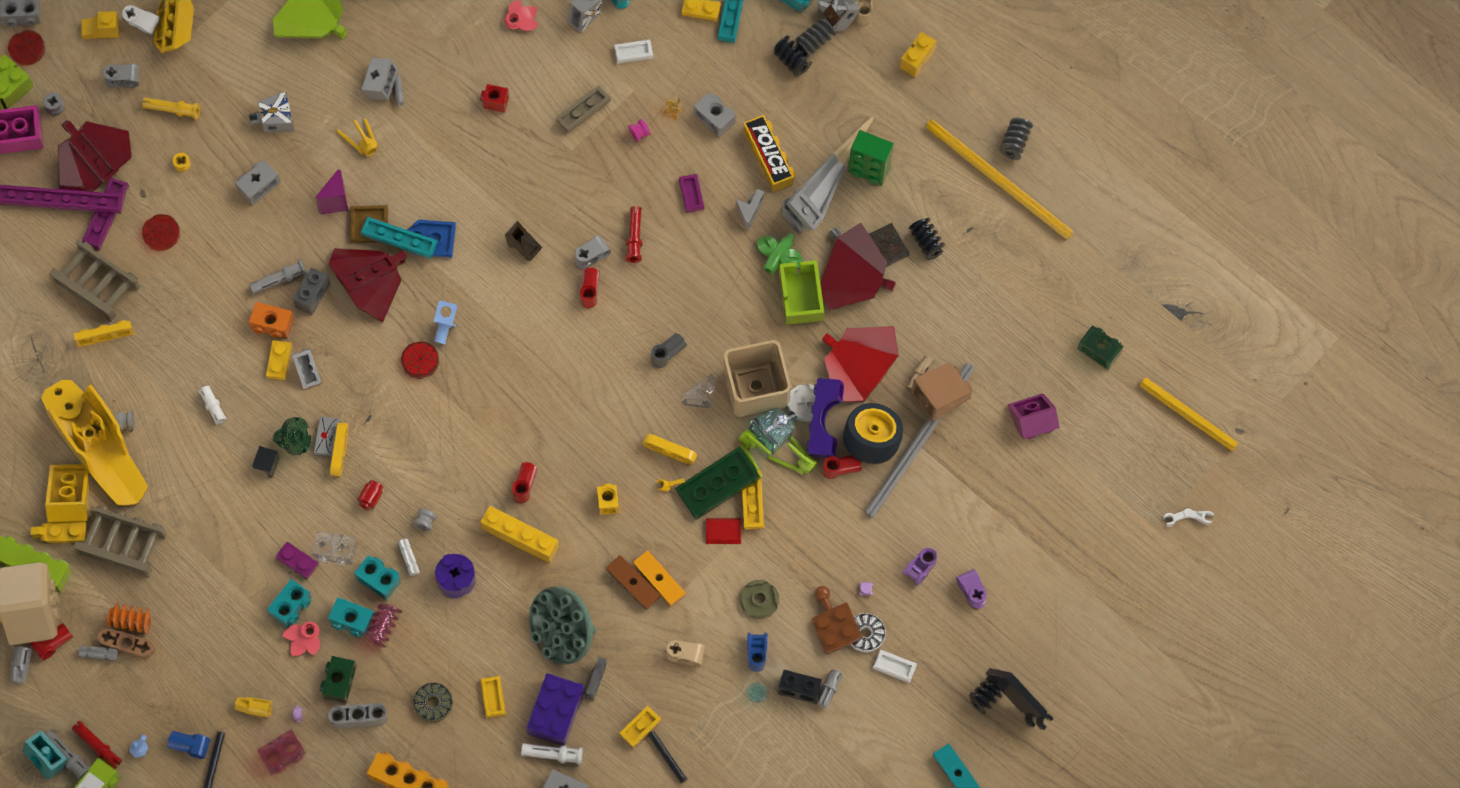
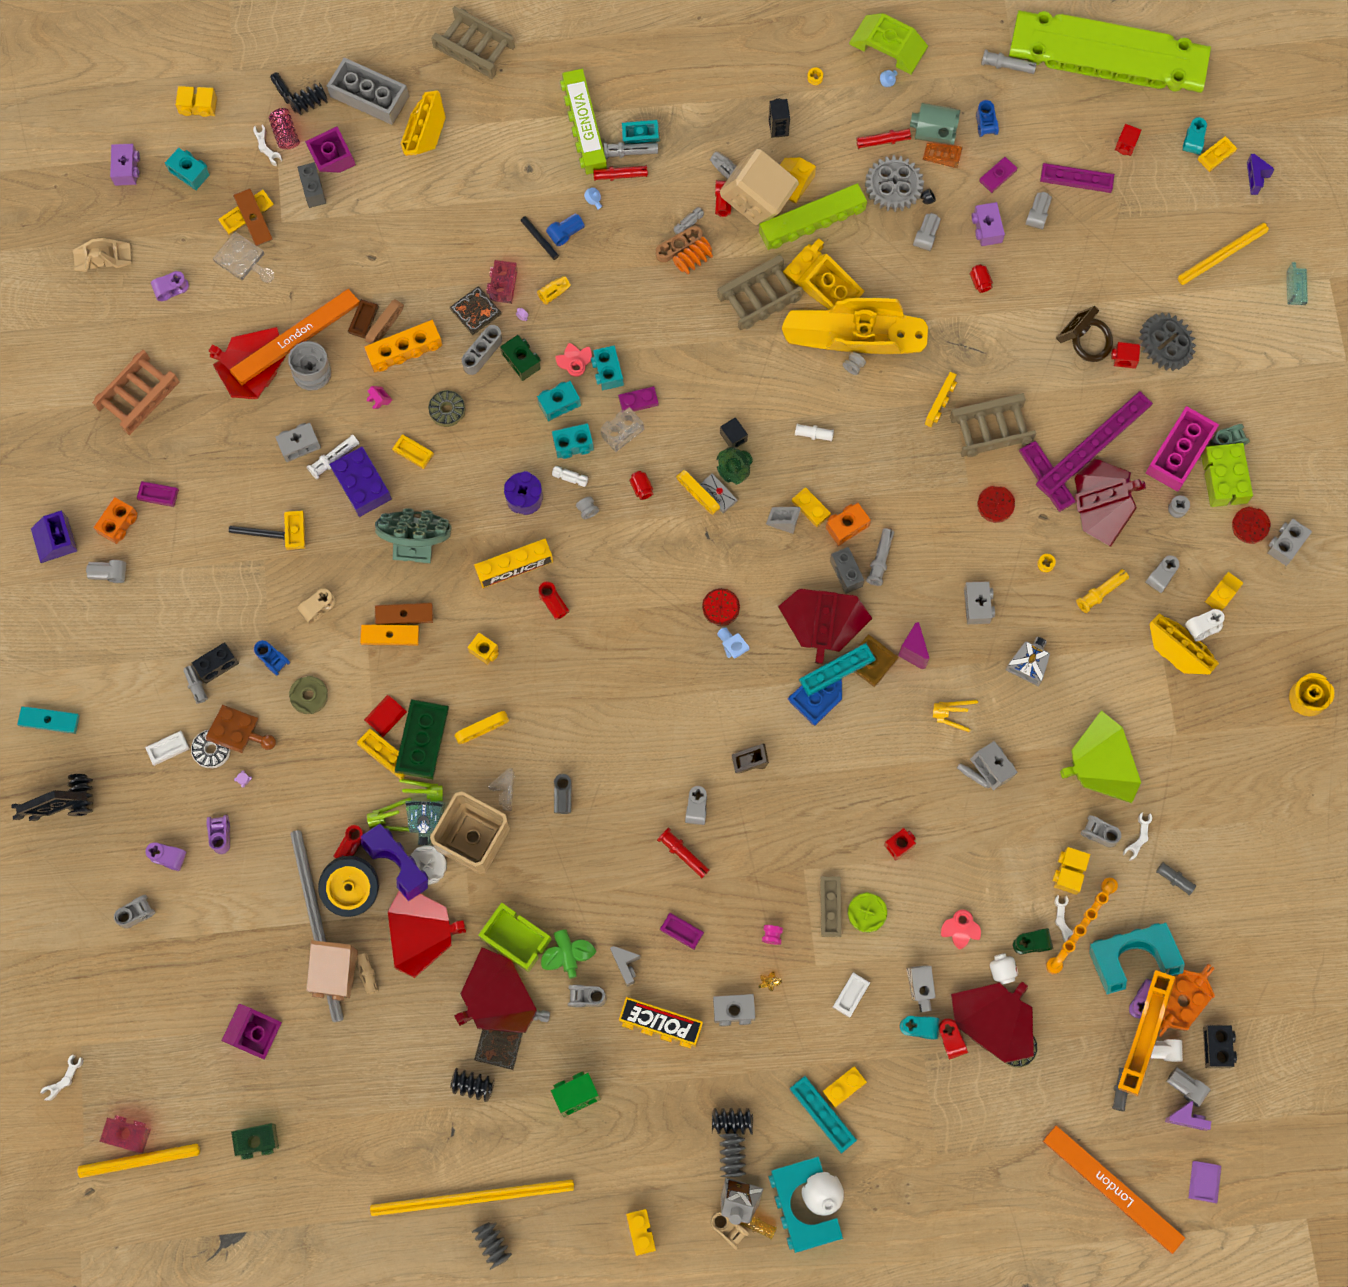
camera: 135 degrees right, 5 degrees up
clear pink piece [364,604,402,648] -> none
red piece [580,267,600,308] -> none
flat silver tile [586,657,607,701] -> none
yellow hand [657,478,685,492] -> none
clear light blue plate [748,683,767,703] -> none
light grey plate [786,117,873,231] -> none
none -> clear pink brick [99,1115,151,1153]
none -> light grey piece [114,895,156,929]
none -> dark pink tile [367,386,392,409]
none -> clear smoke tile [450,286,501,336]
none -> lime tile [847,892,887,933]

